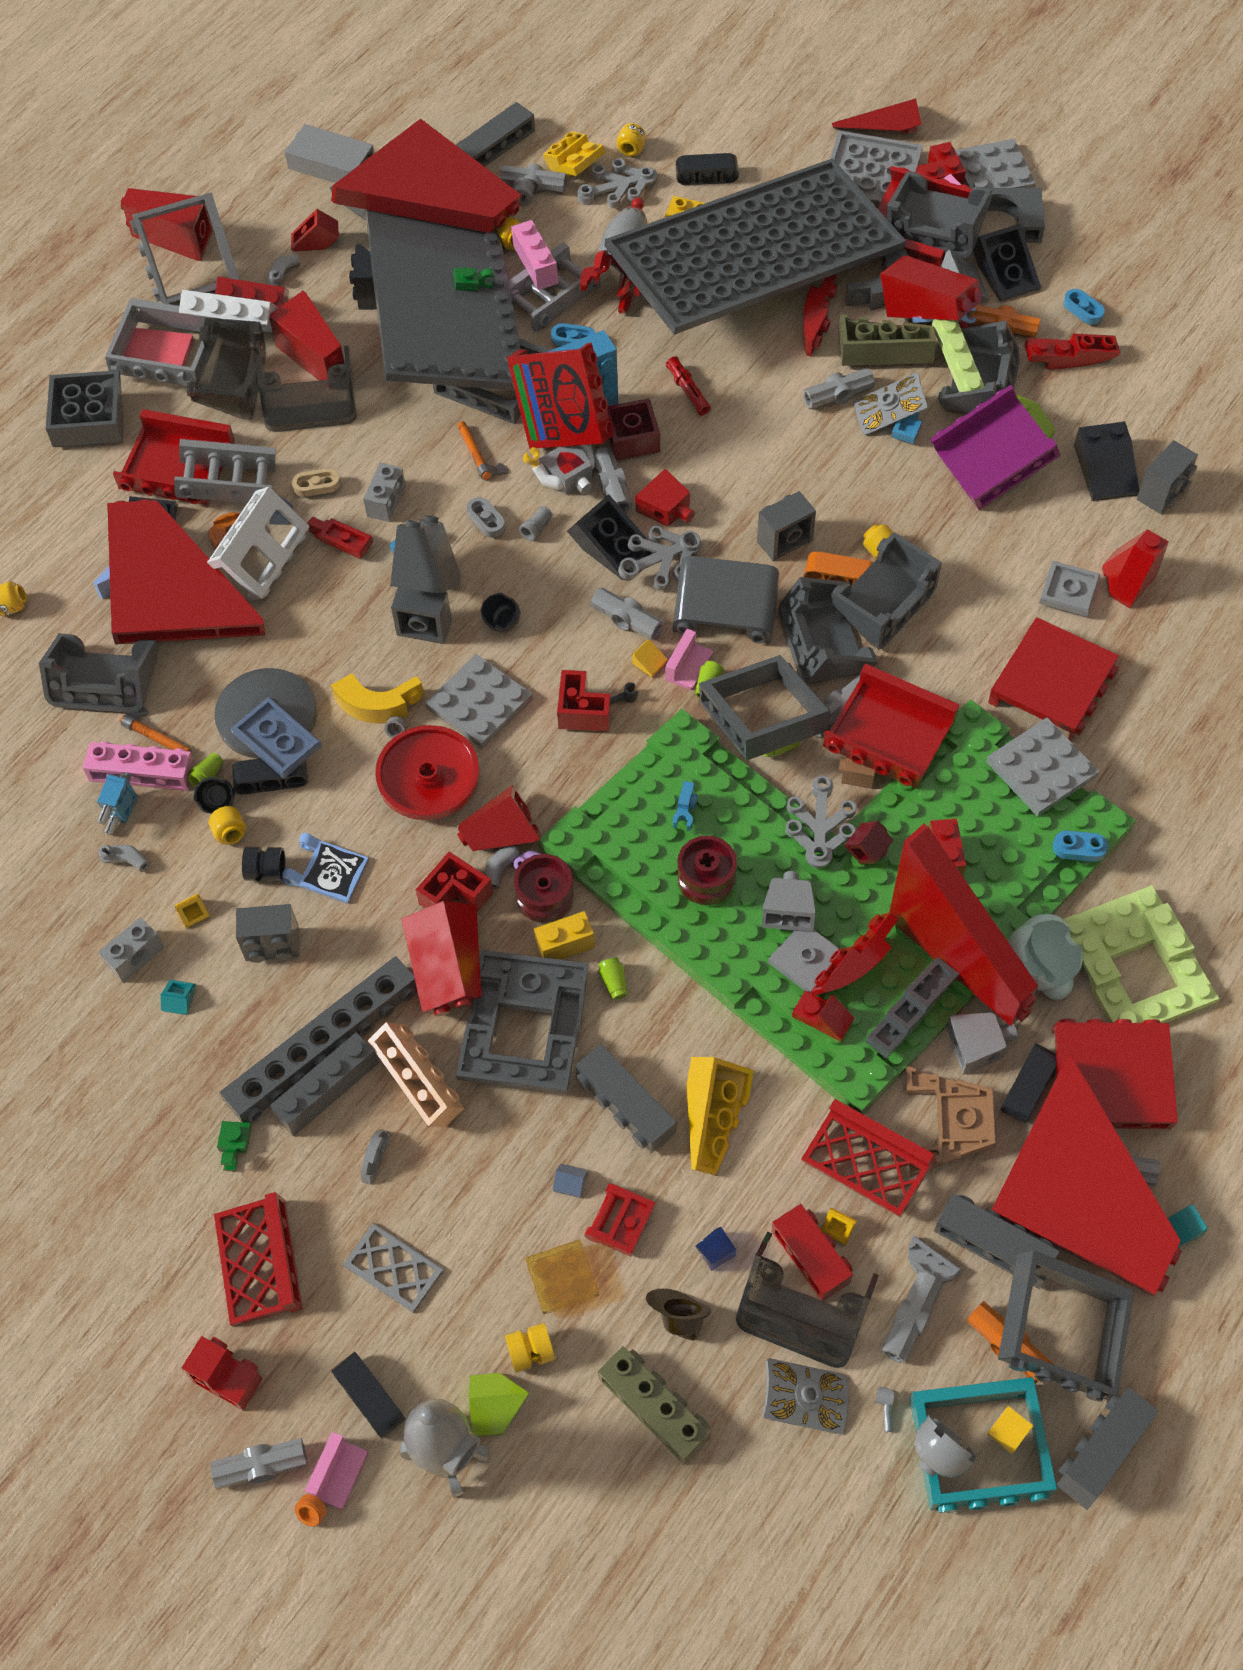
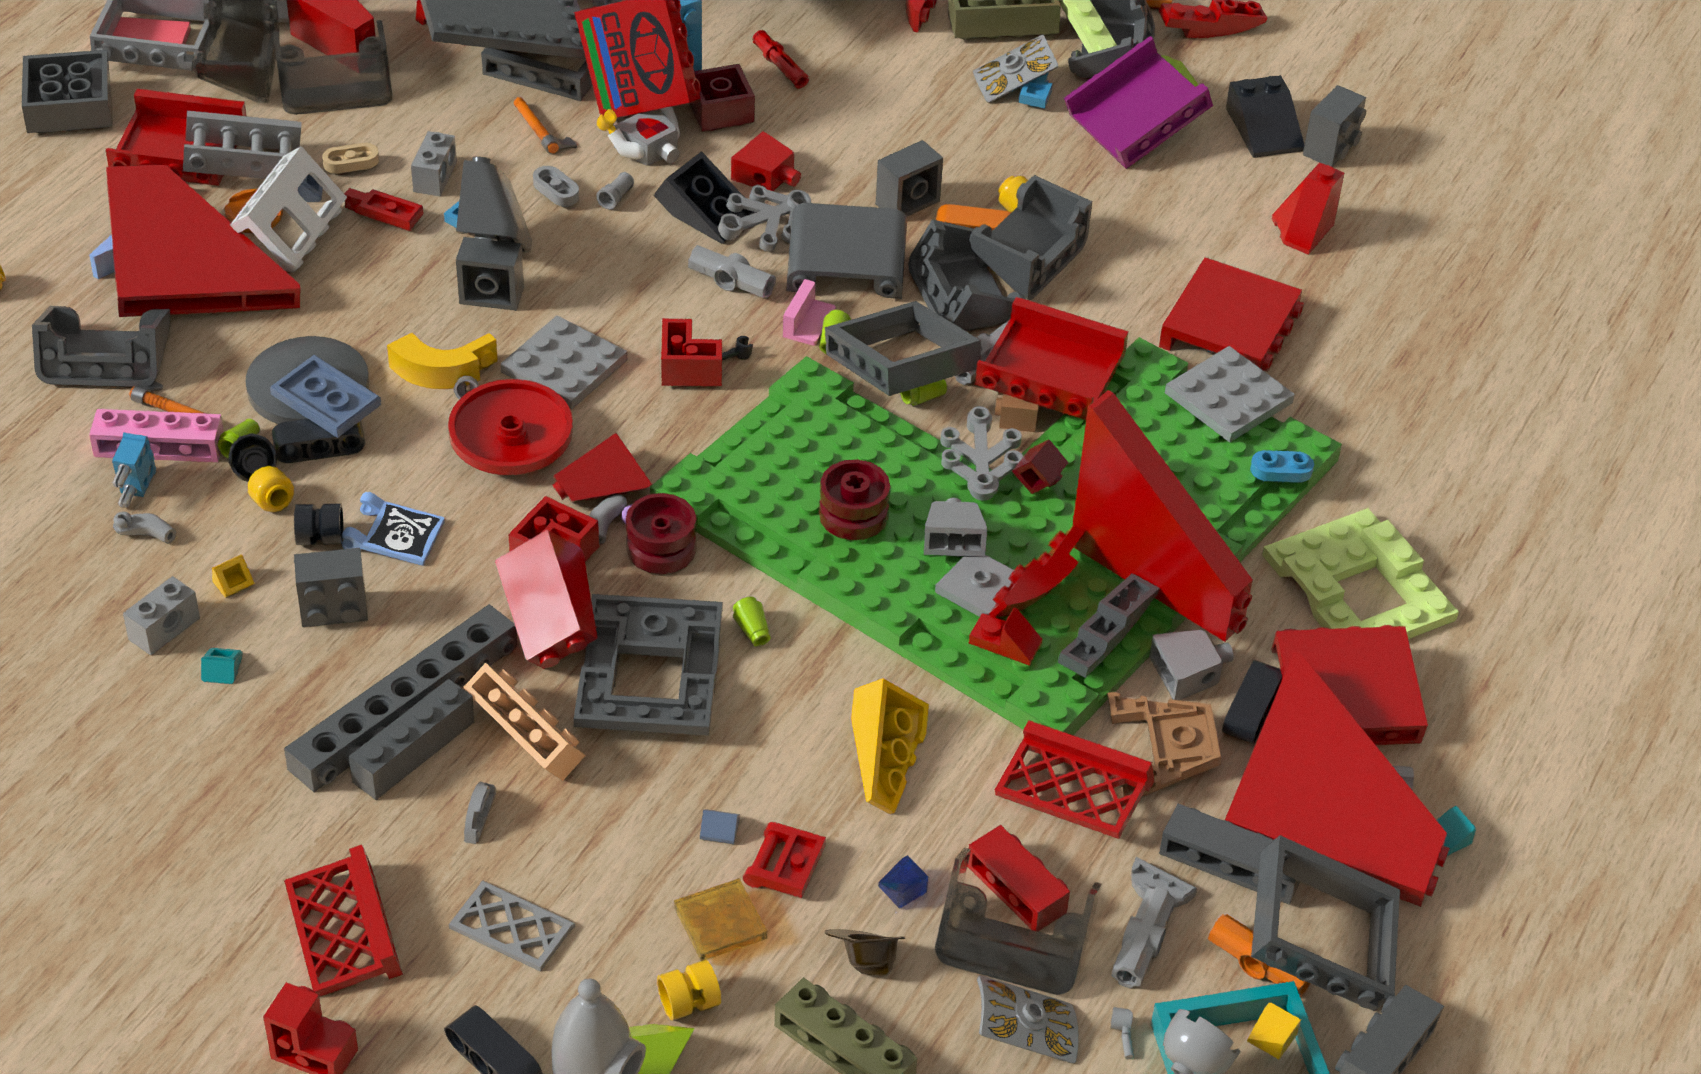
camera: 10 degrees left, 15 degrees down
green plate [217,1121,252,1171] -> none
black hair [480,593,521,633] -> none
yellow brick [534,911,595,960] -> none
dark grey brick [576,1044,677,1154] -> none
light grey piece [594,447,632,513] -> none
yellow slope [632,639,668,677] -> none
dark azure plate [673,781,698,831] -> none
light grey piece [803,368,875,409] -> none
yellow slope [821,1208,857,1245] -> none
light aqua piece [1008,914,1083,1001] -> none
light grey plate [1039,561,1101,617] -> none

